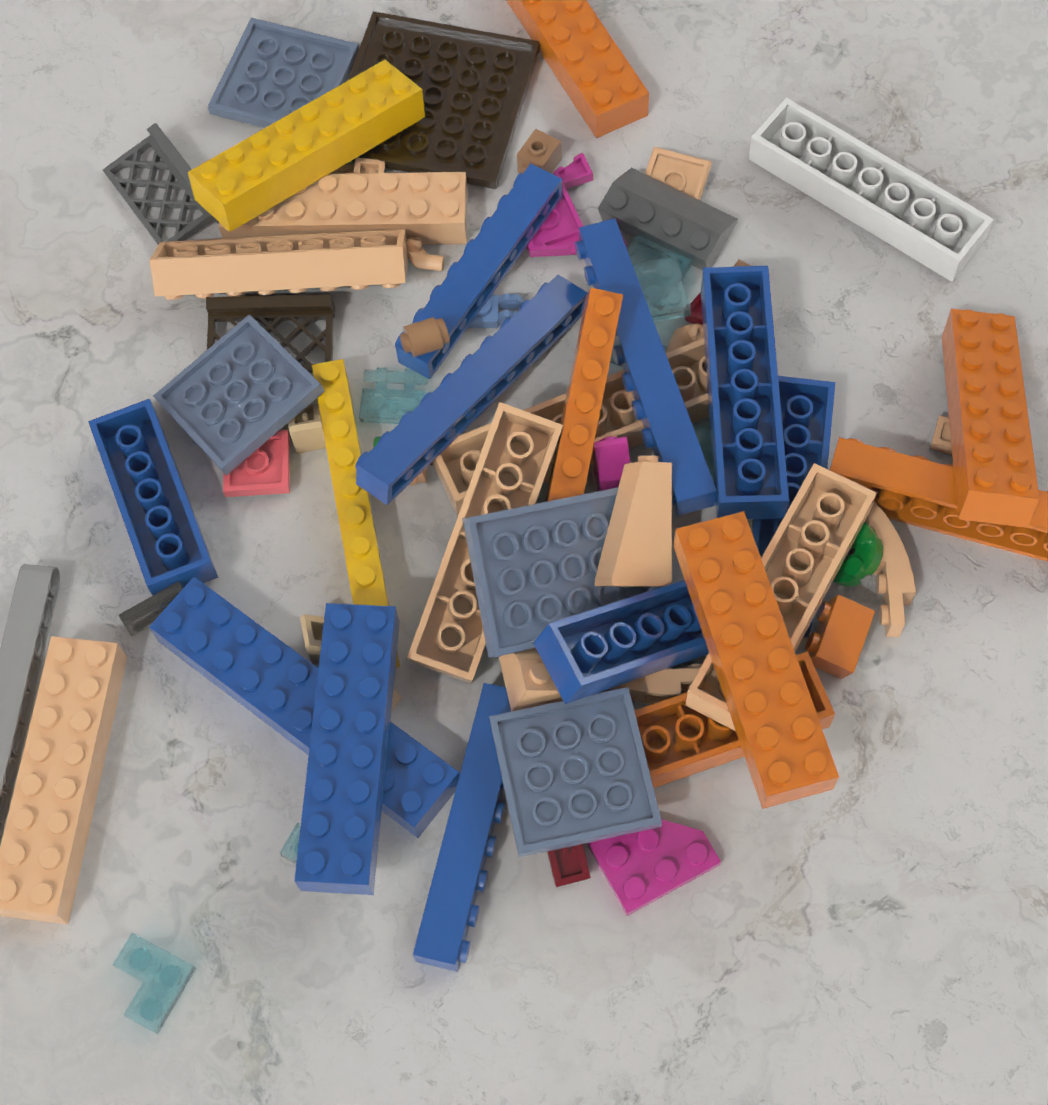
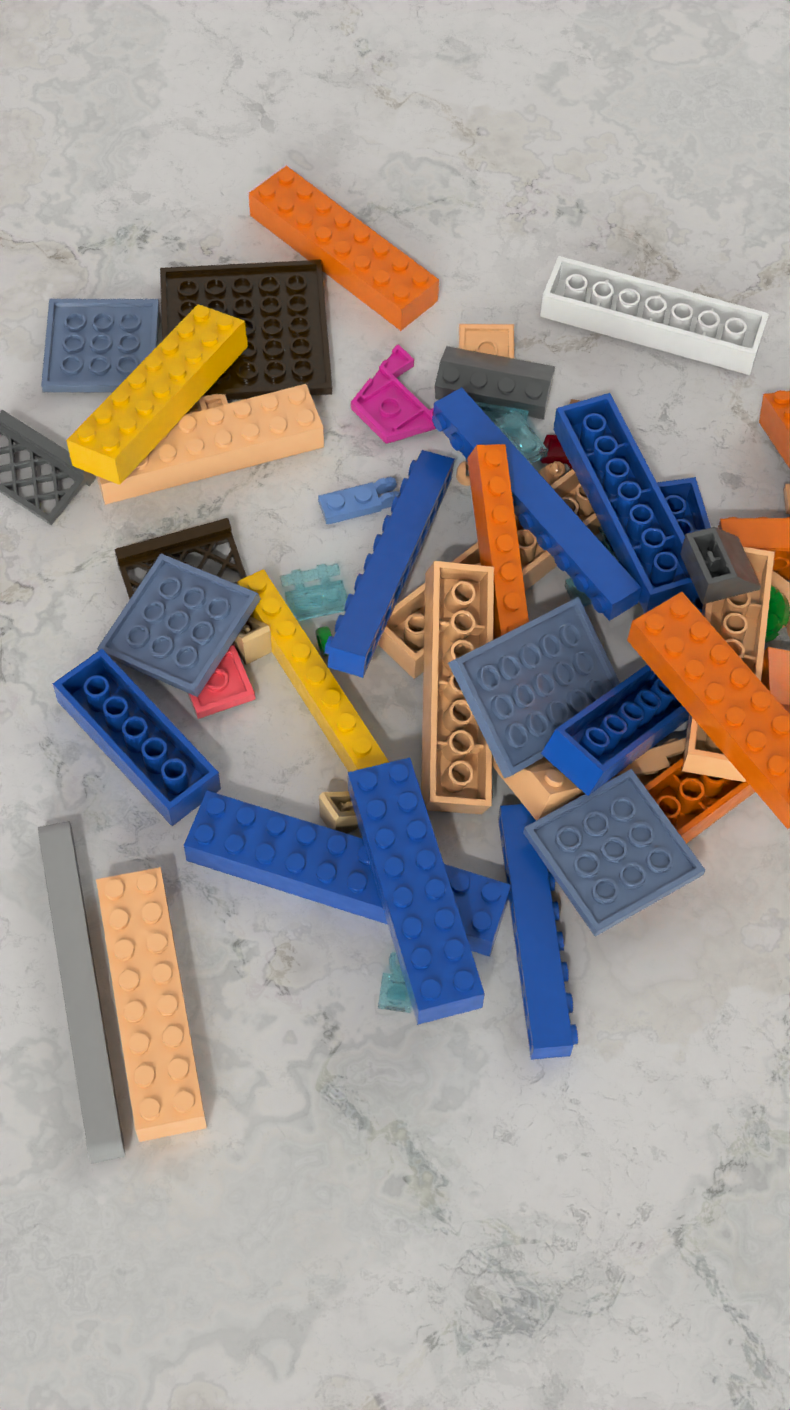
camera: 25 degrees left, 5 degrees down
clear light blue plate [113,933,196,1035] -> none
clear smoke tile [119,581,183,636] -> none
light nougat brick [149,229,408,300] -> none
blue brick [395,164,563,379] -> none
medium nougat brick [399,317,450,357] -> none
light nougat arm [406,237,445,271] -> none
medium nougat brick [517,129,562,173] -> none
dark red bracket [547,844,591,887] -> none
dark pink plate [586,819,721,916] -> none
dark pink slope [593,436,630,491] -> none
light nougat slope [595,456,672,587] -> none
none -> dark grey slope [680,527,761,604]

